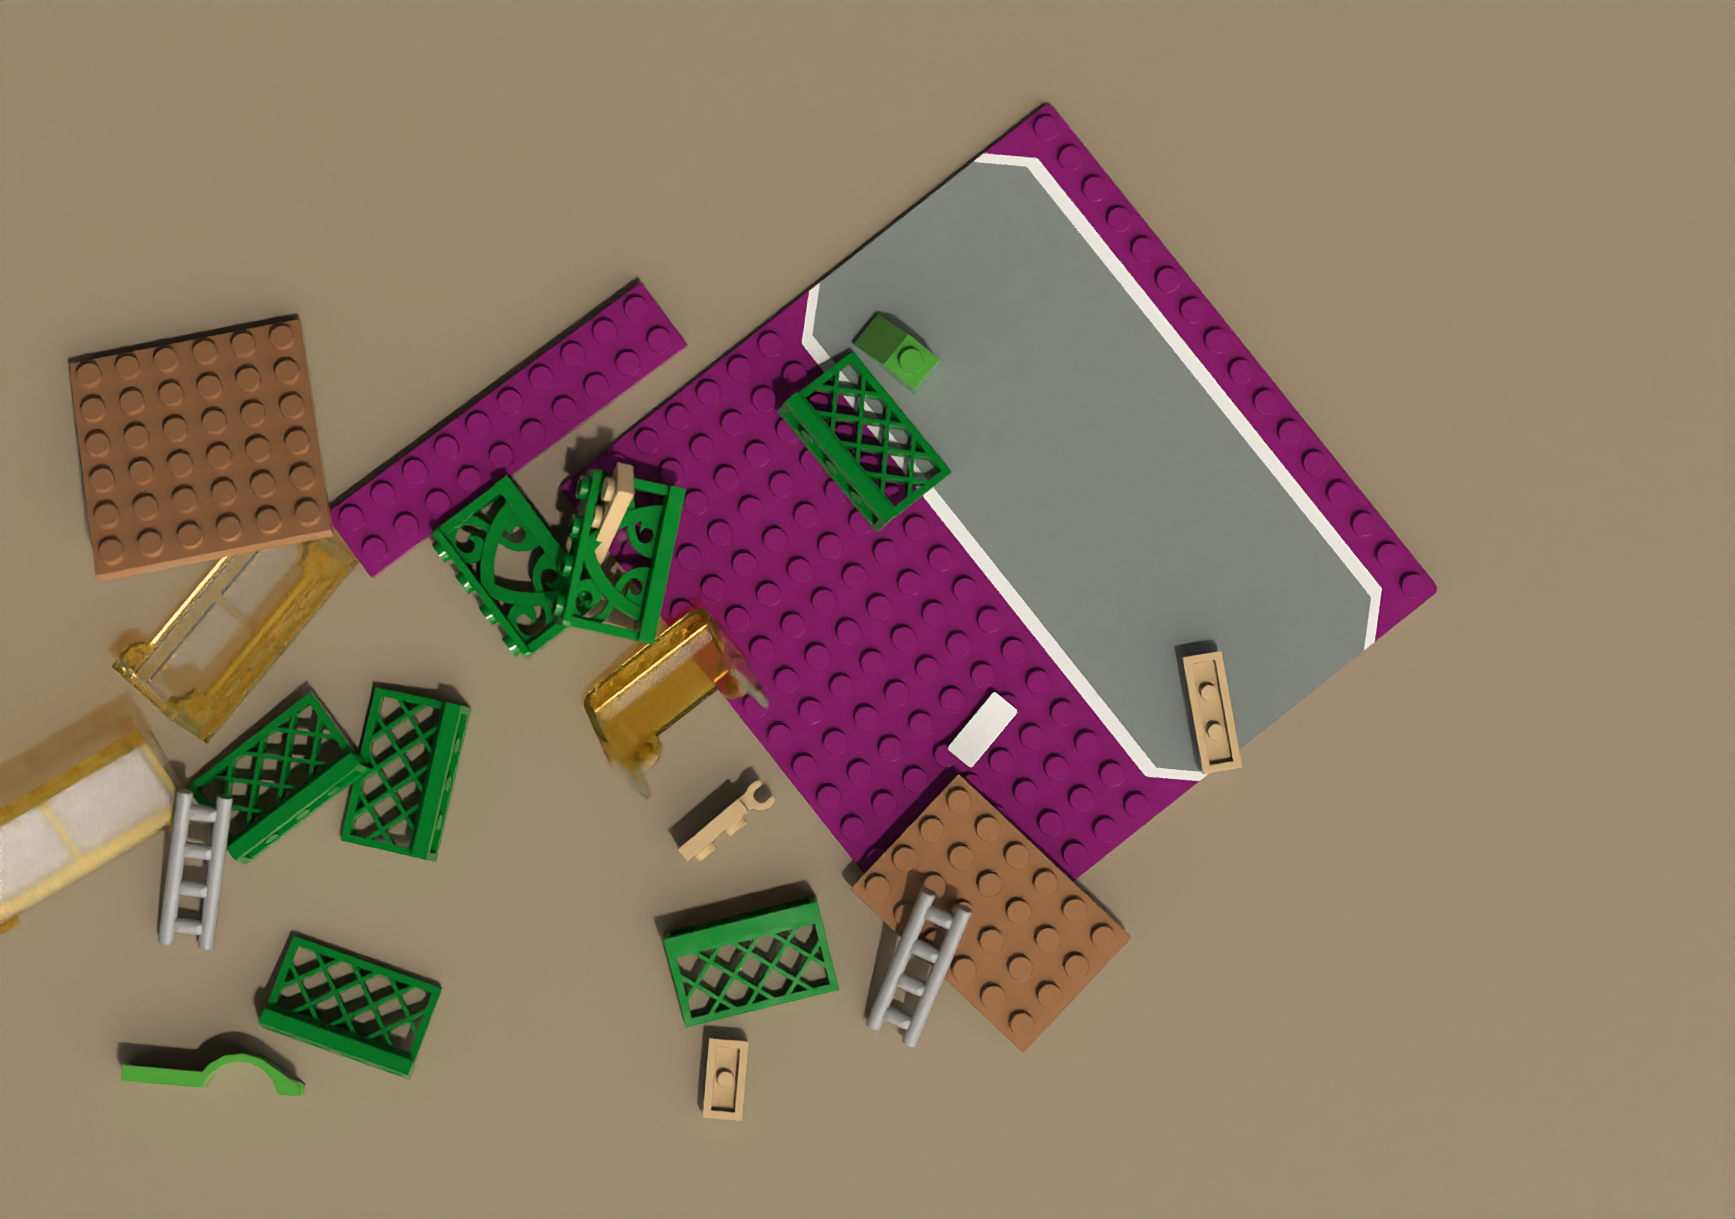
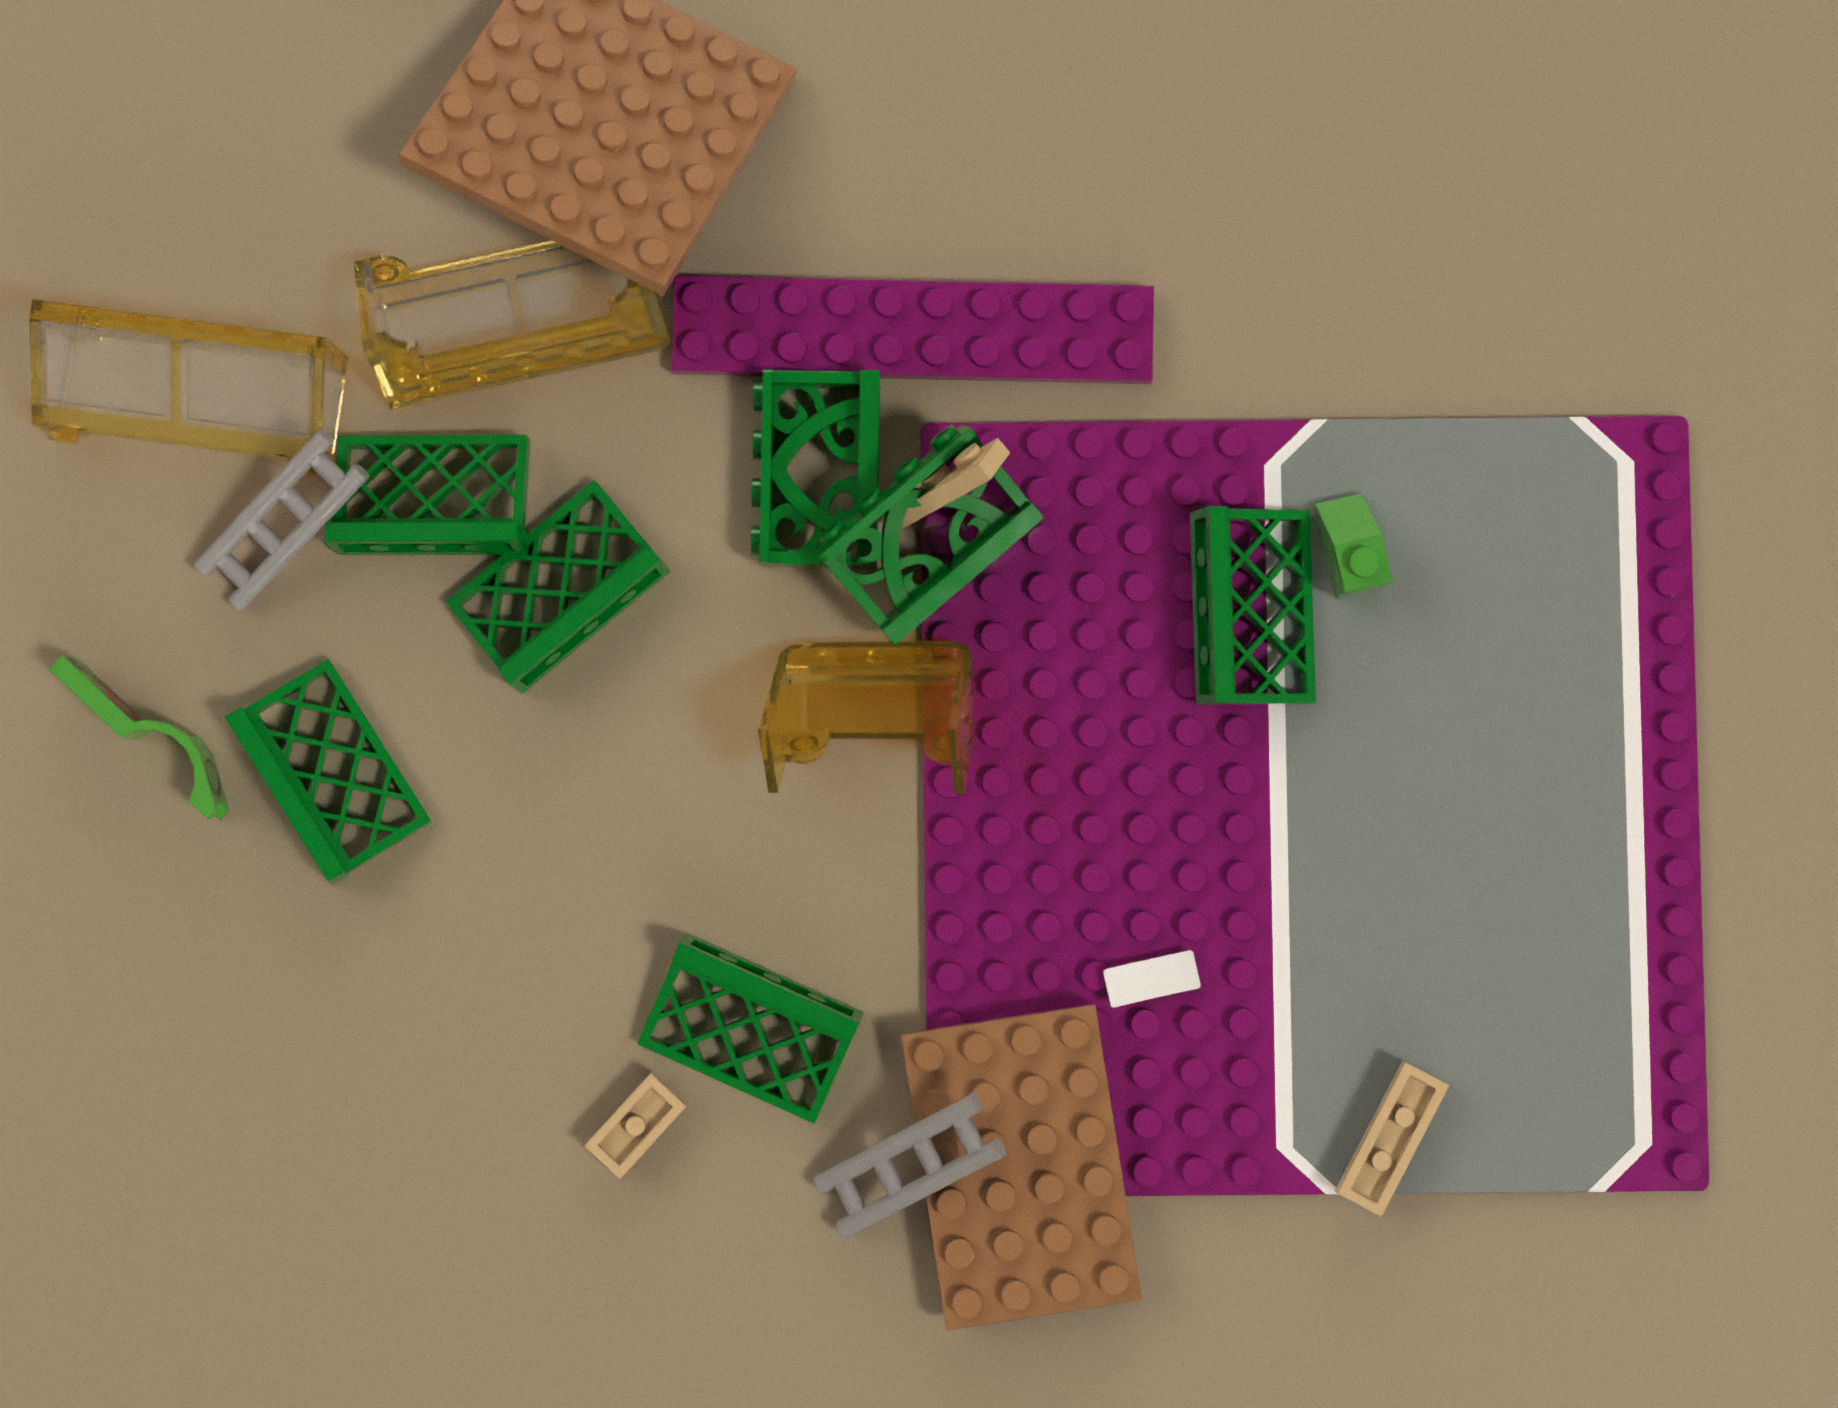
camera: 40 degrees right, 0 degrees up
tan plate [678,780,776,863] -> none

